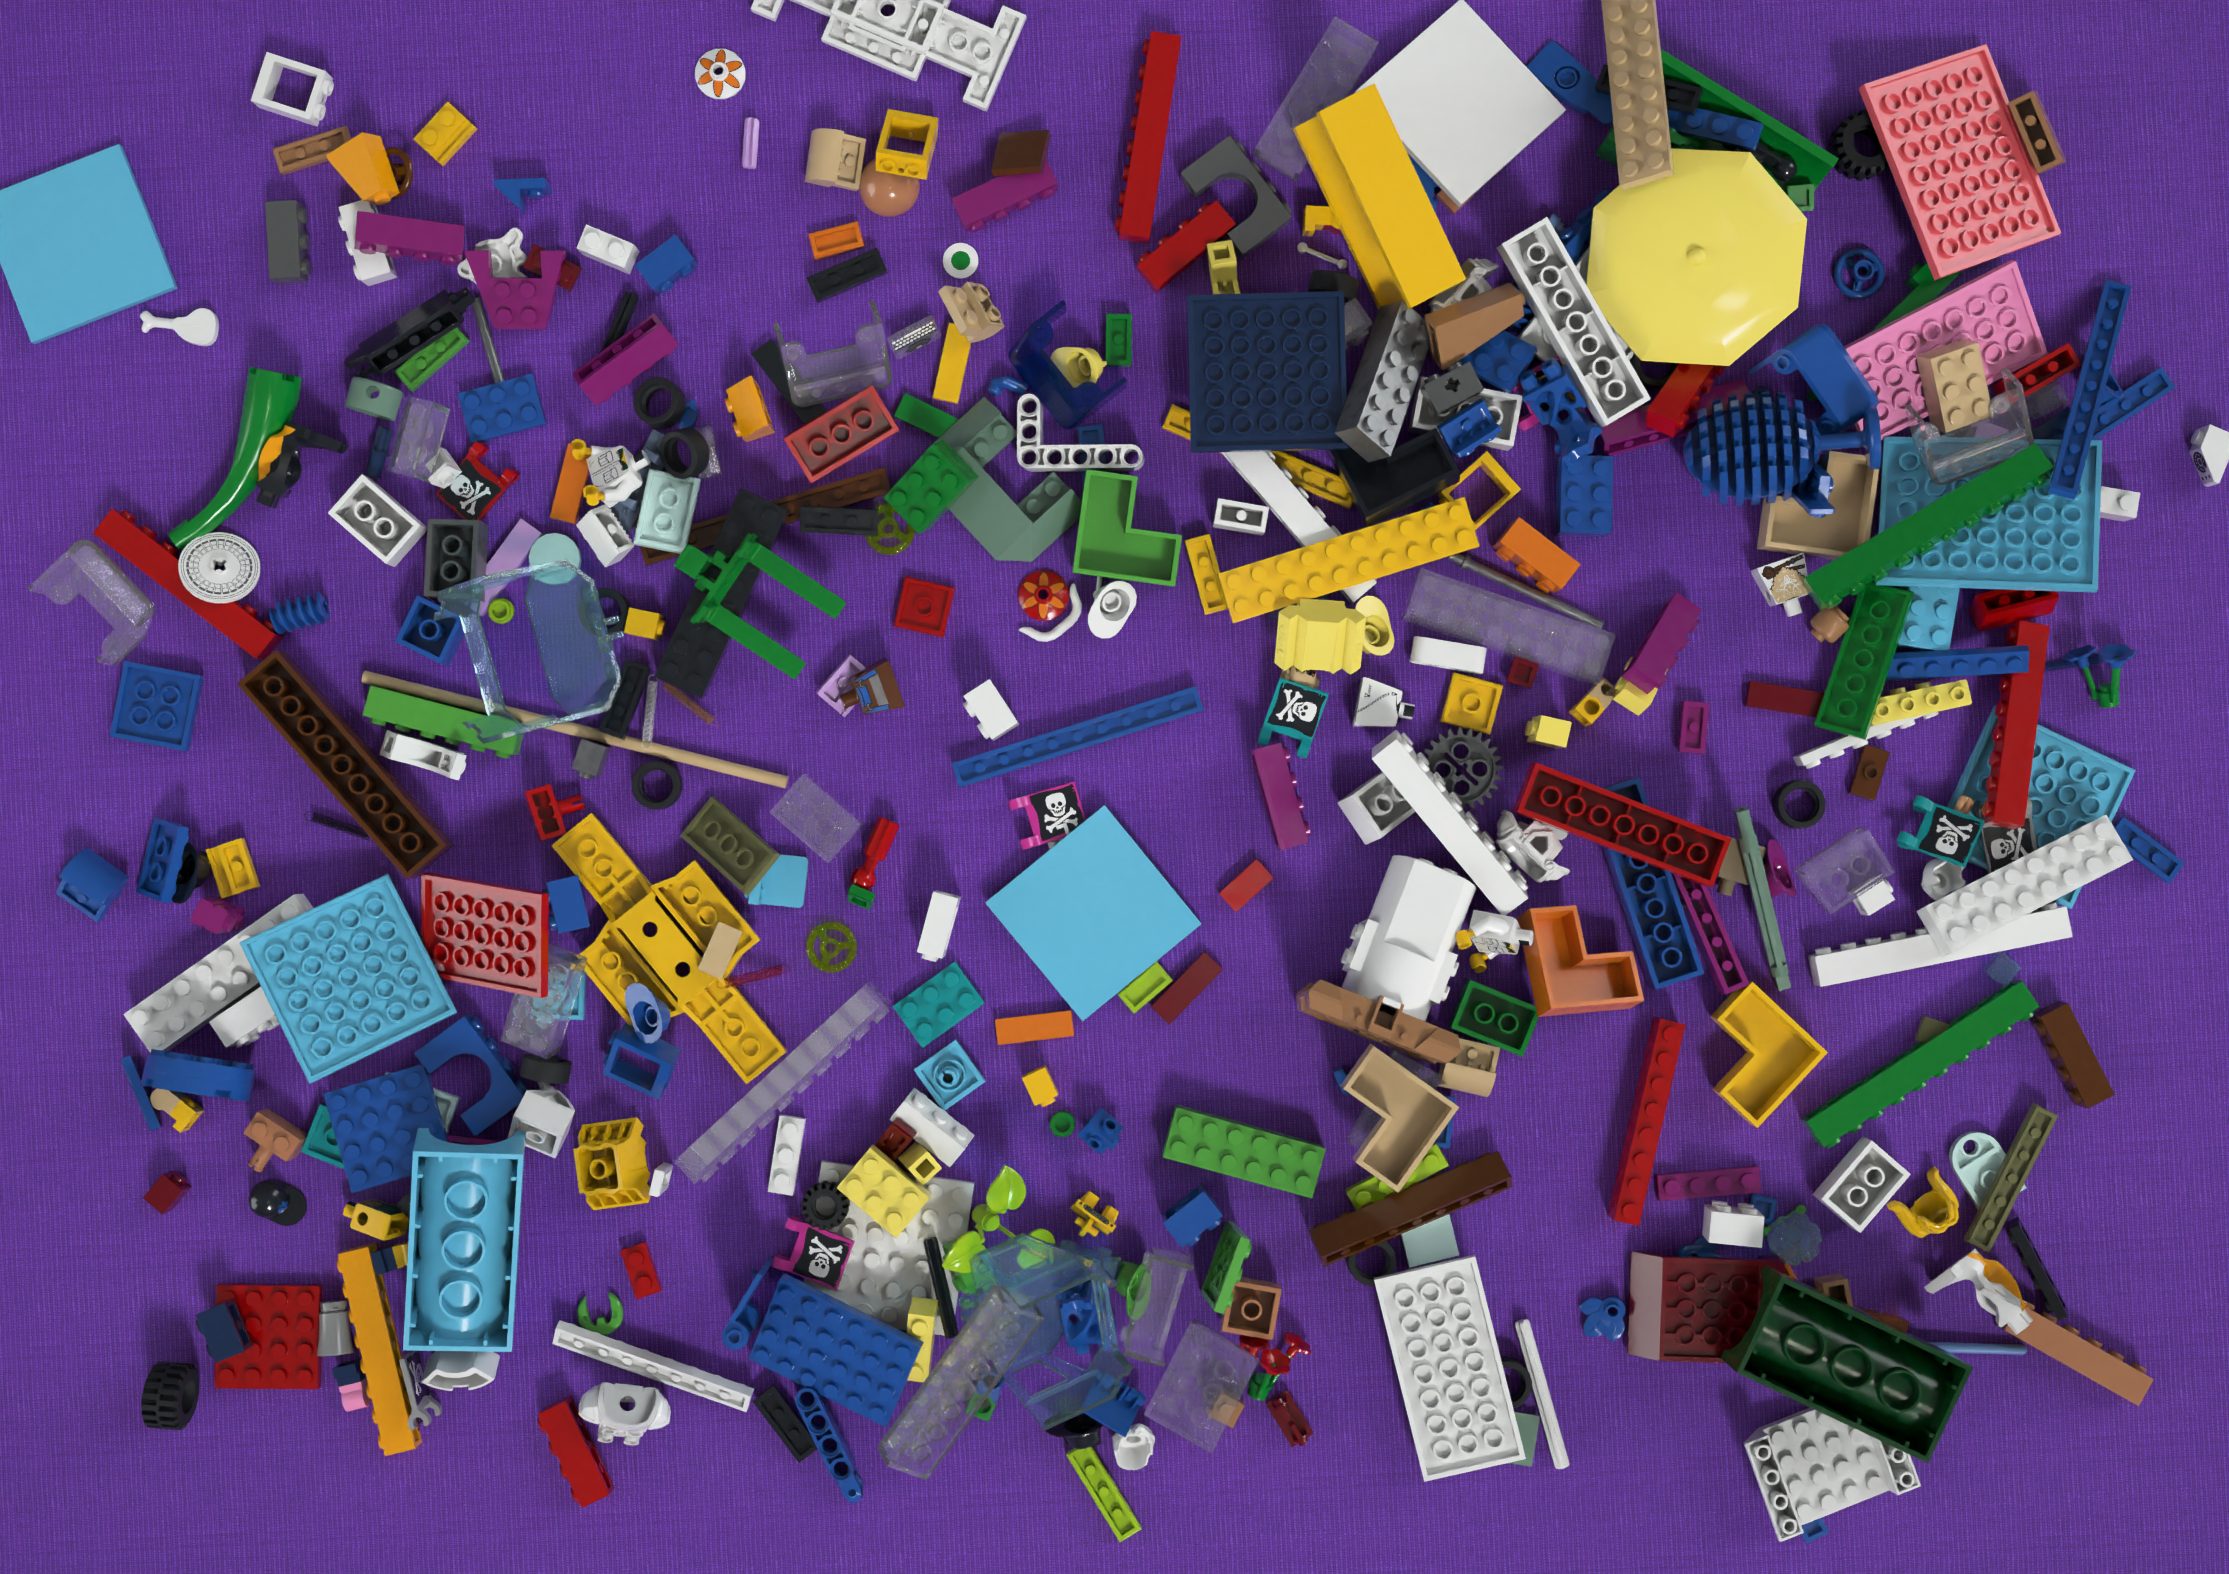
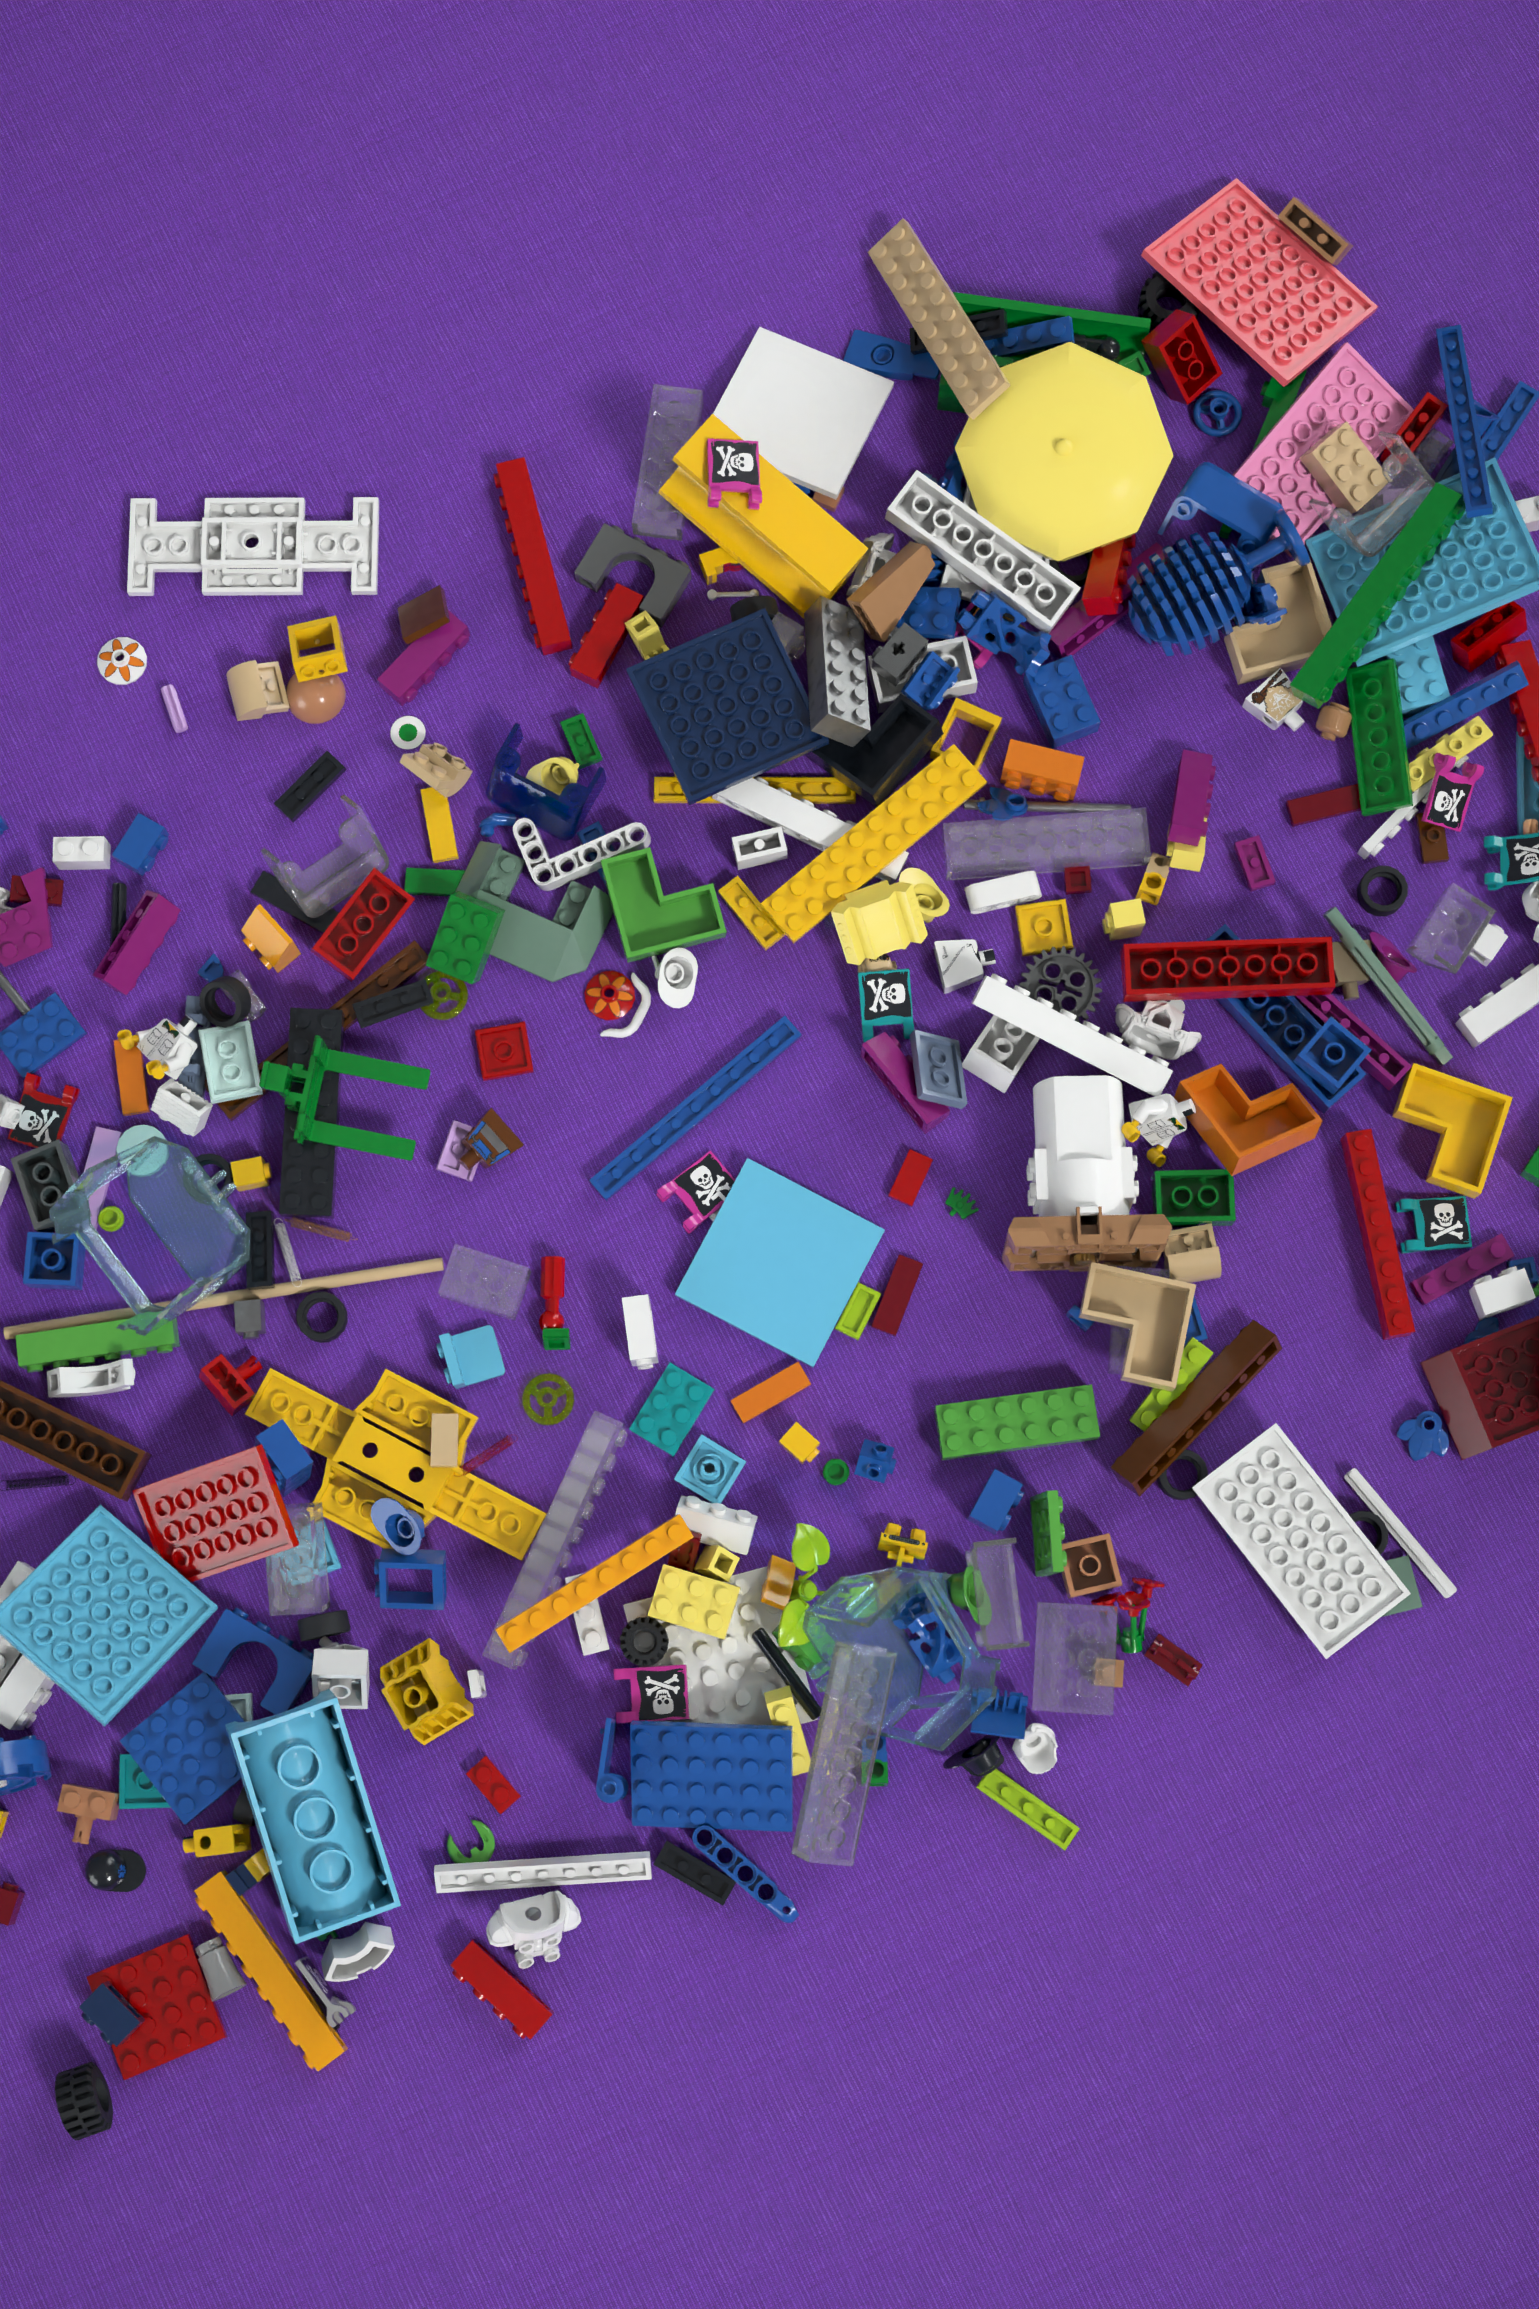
camera: 25 degrees left, 10 degrees down
leg [332,1358,370,1412] -> none
black tyre [633,377,686,429] -> none
olive tile [680,796,780,895] -> none
orange tile [808,221,865,260] -> none
slope [887,315,941,359] -> none
white brick [963,679,1019,741] -> none
light aqua tile [1401,1214,1459,1268] -> none
none -> light orange brick [495,1514,694,1653]
none -> flag [707,438,762,510]
none -> light orange slope [761,1555,796,1610]
none -> sand blue plate [910,1030,967,1109]
none -> green piece [945,1187,979,1220]
none -> blue plate [977,787,1028,821]
none -> red brick [1141,309,1223,405]
none -> blue brick [1293,1017,1371,1095]
none -> flag [1395,1196,1472,1254]
none -> flag [1421,753,1484,832]

